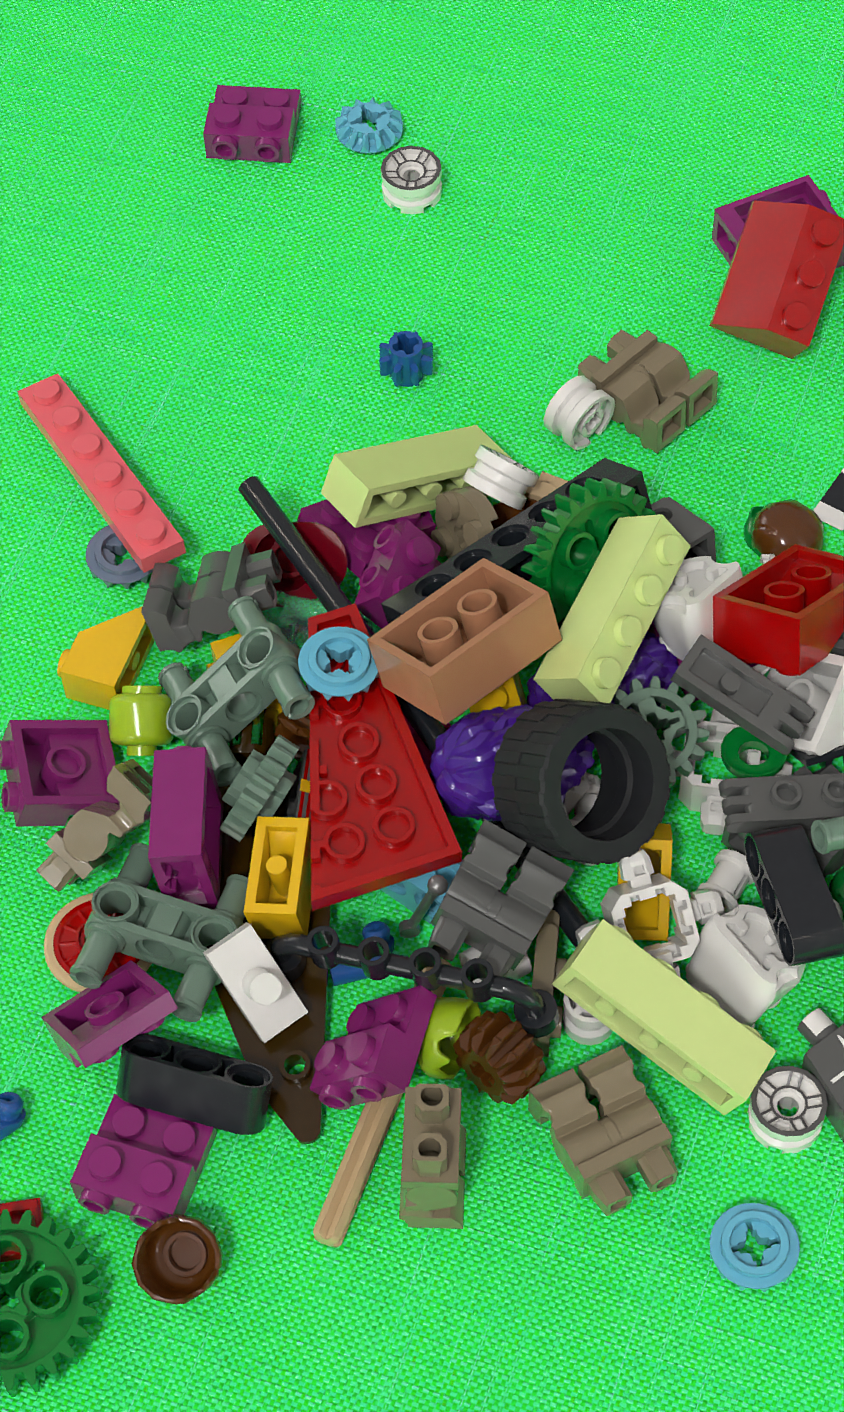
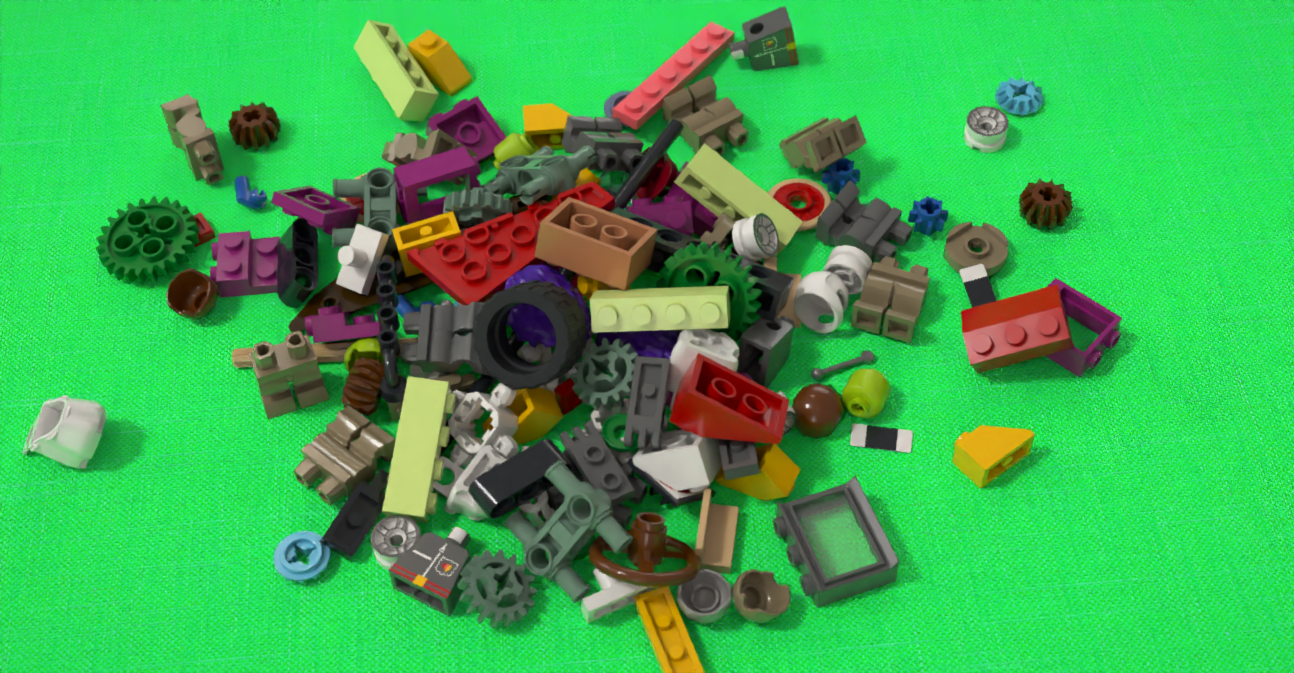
camera: 65 degrees right, 5 degrees down
magenta plate [203,85,302,163] -> none
medium azure gear [298,627,379,701] -> none
none -> black hinge [320,469,389,561]
none -> dark tan hips [663,75,748,156]
none -> torso [728,6,799,71]
none -> red wheel [768,178,832,231]
none -> dark tan hips [779,115,867,172]
none -> white helmet [794,271,849,333]
none -> flat silver hinge [811,350,874,381]
none -> dark grey hips [815,180,913,262]
none -> lime head [841,369,891,418]
none -> blue gear [908,196,949,236]
none -> dark tan plate [943,222,1008,276]
none -> black sticker [959,264,996,308]
none -> gear [1019,178,1073,231]

